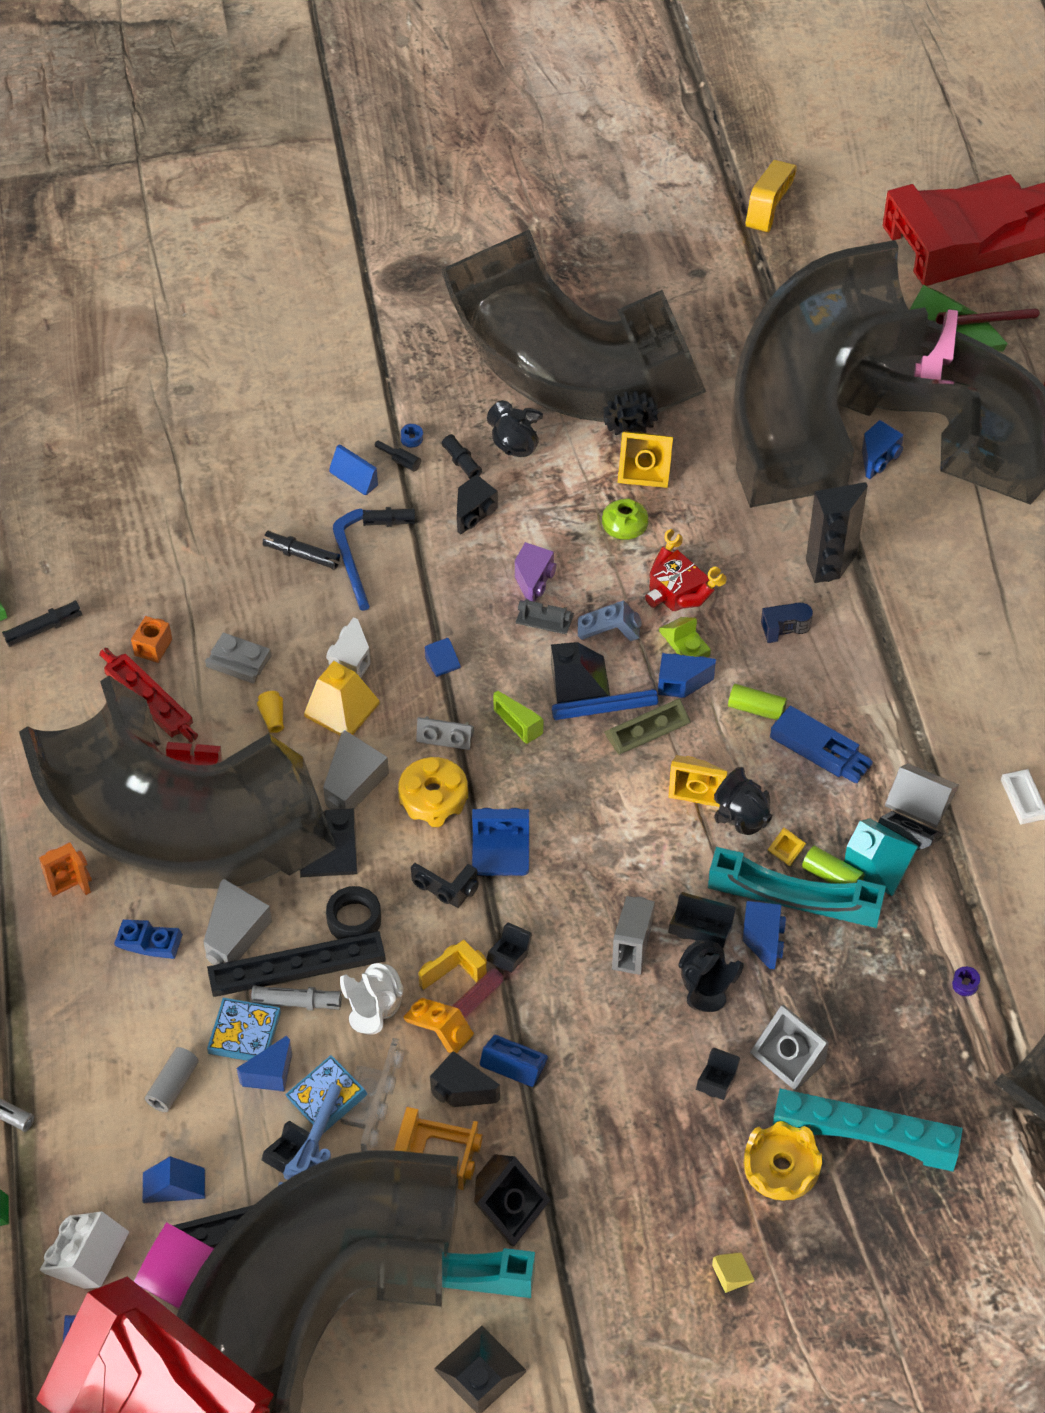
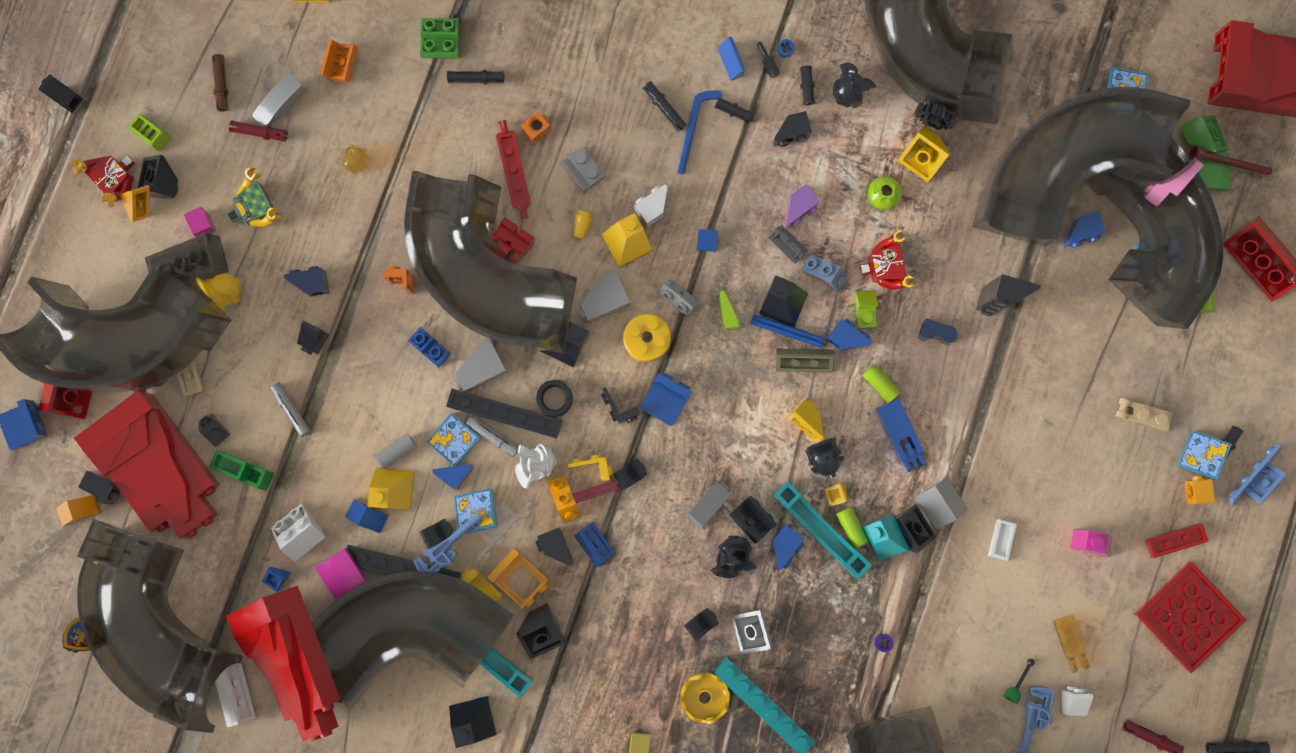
camera: 25 degrees right, 30 degrees up
none -> yellow slope [367,468,414,510]

